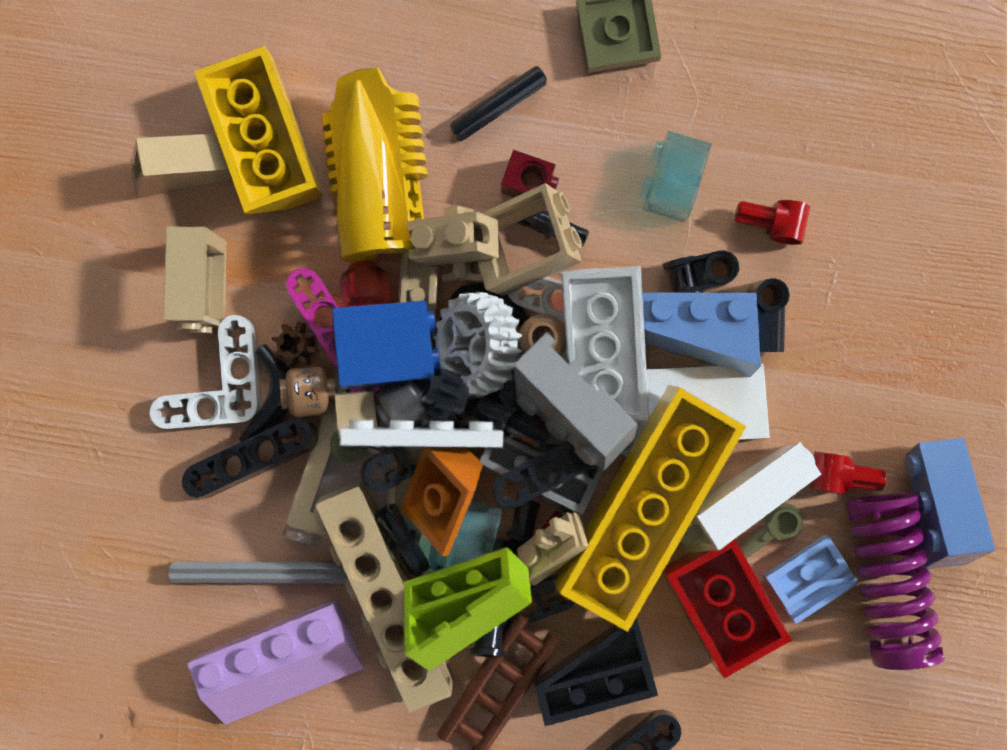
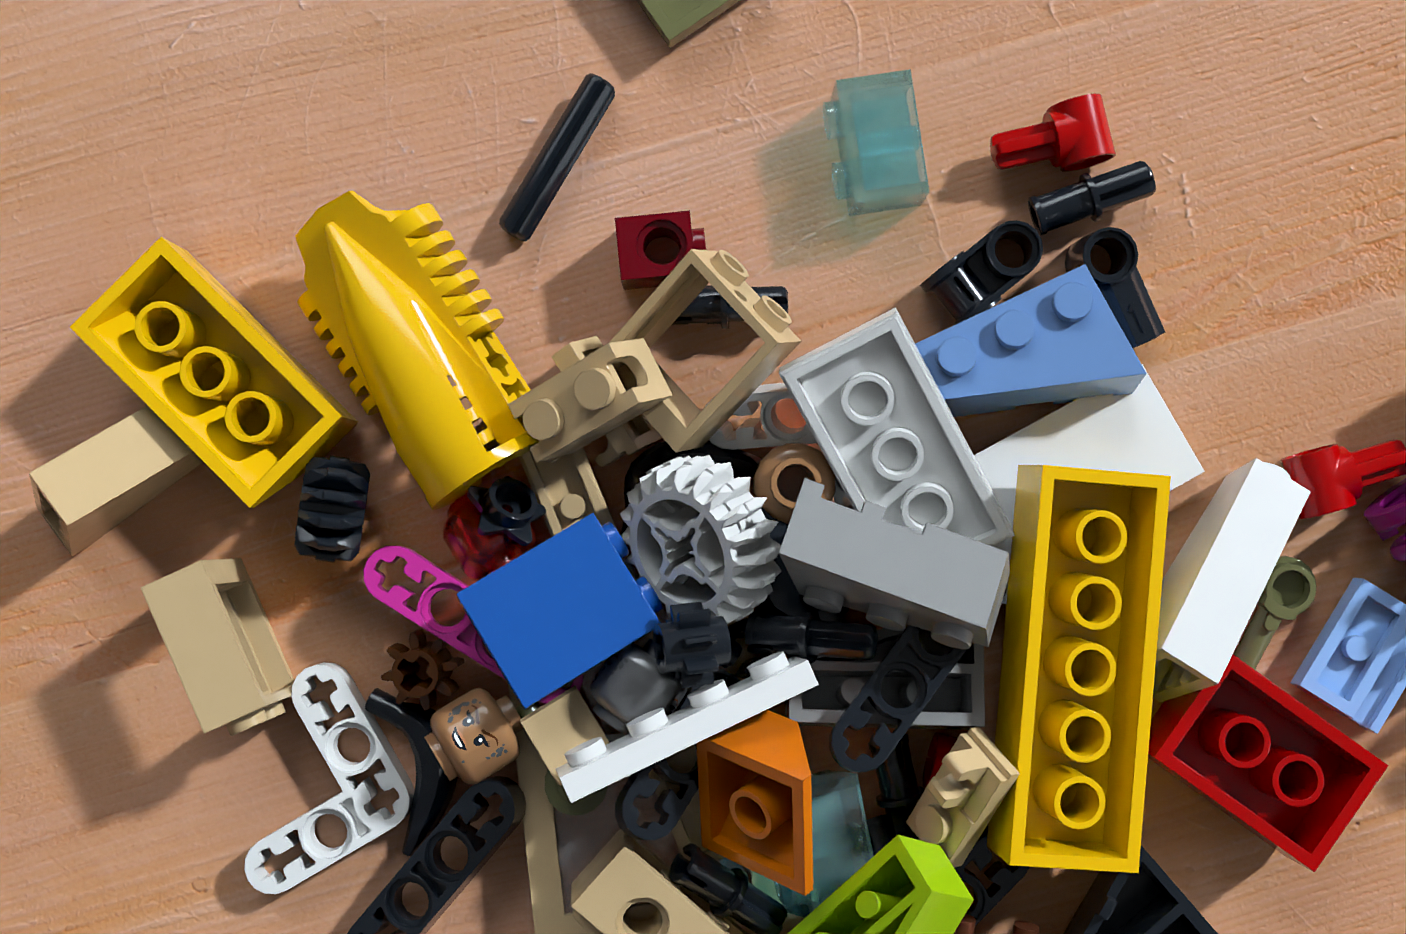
camera: 30 degrees left, 0 degrees up
none -> black gear [294,455,370,563]
none -> black plate [467,476,546,546]
none -> black axle [1028,161,1156,236]

